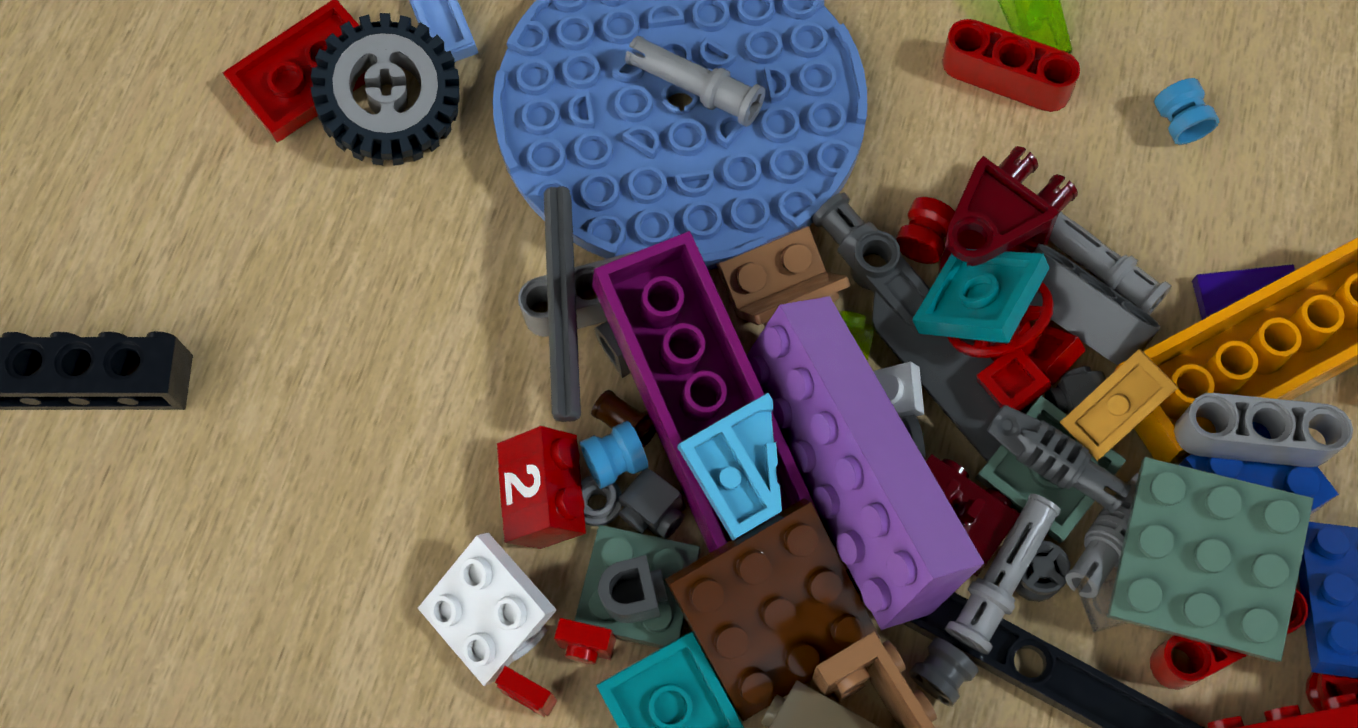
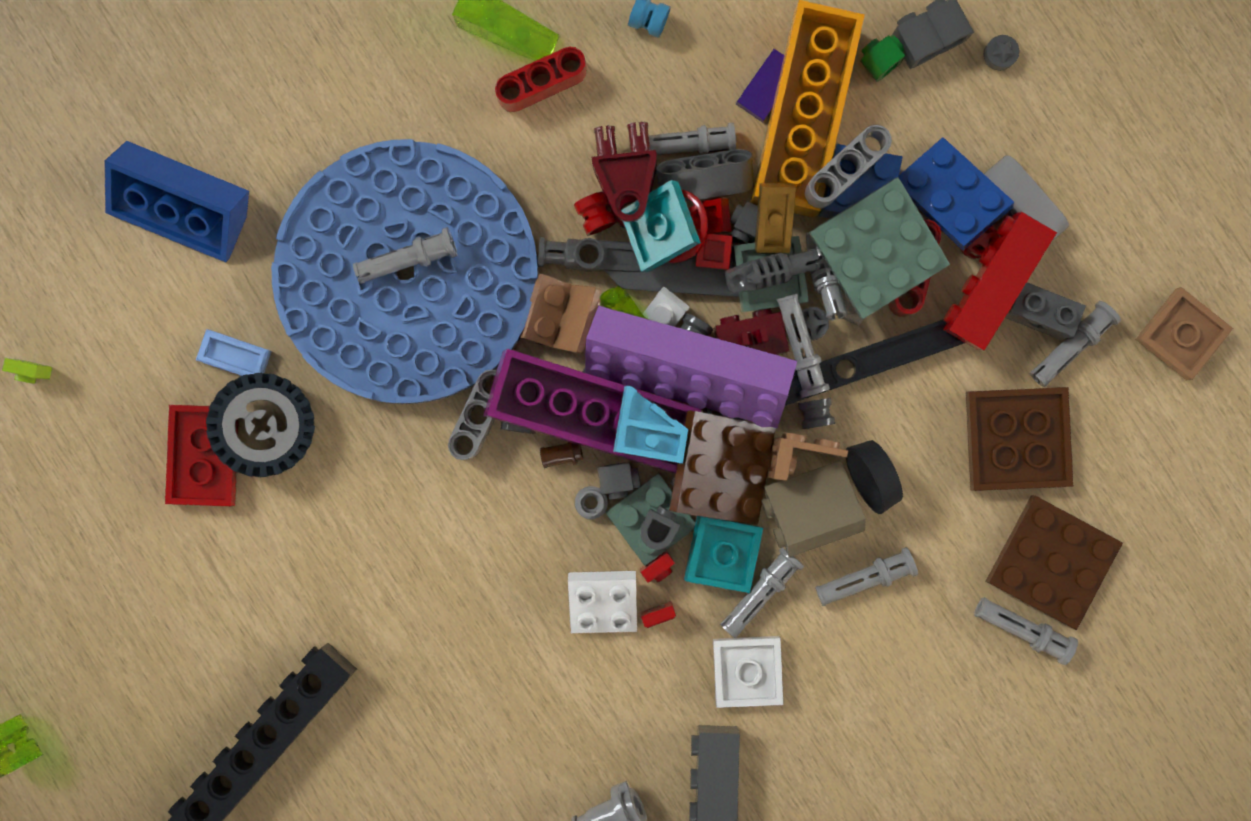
camera: 55 degrees left, 20 degrees up
red brick [497,426,586,549] -> none
dark grey axle [544,186,581,422] -> none
dark azure wheel [580,421,649,489] -> none

